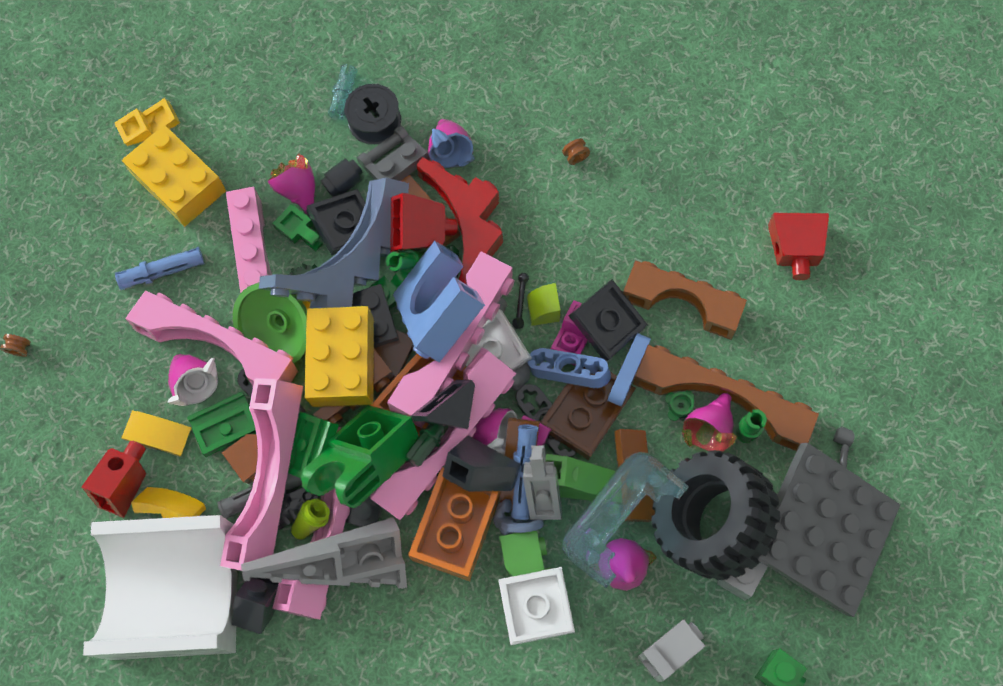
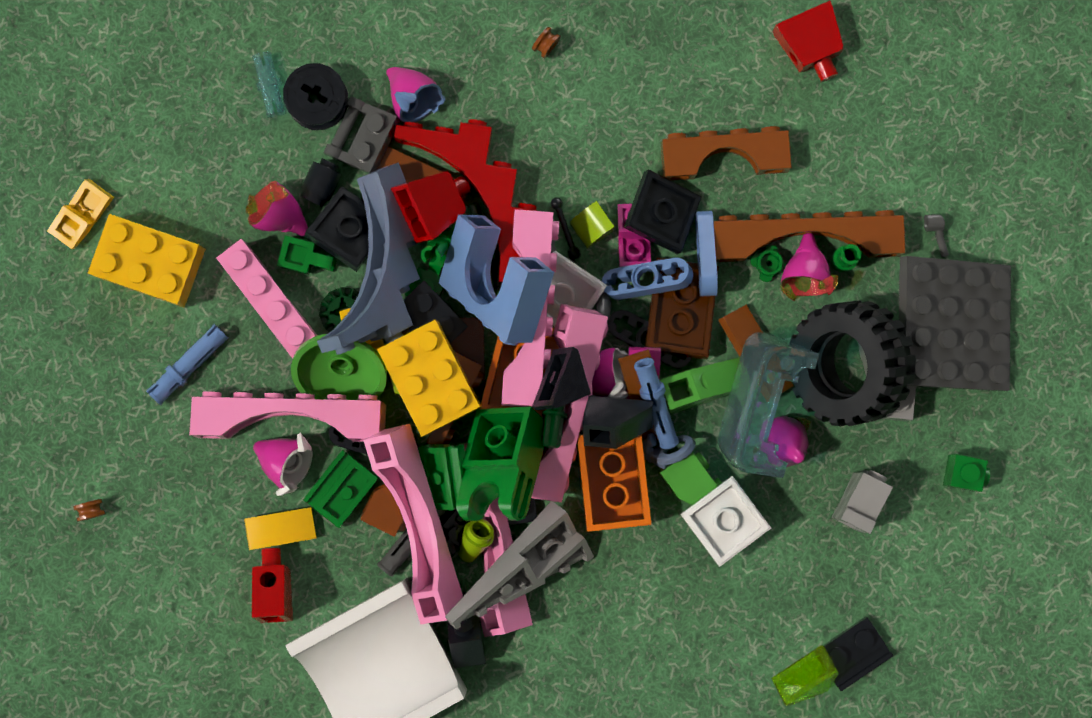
camera: 30 degrees left, 15 degrees up
yellow slope [131,487,206,518] -> none
light grey hinge [523,446,562,520] -> none

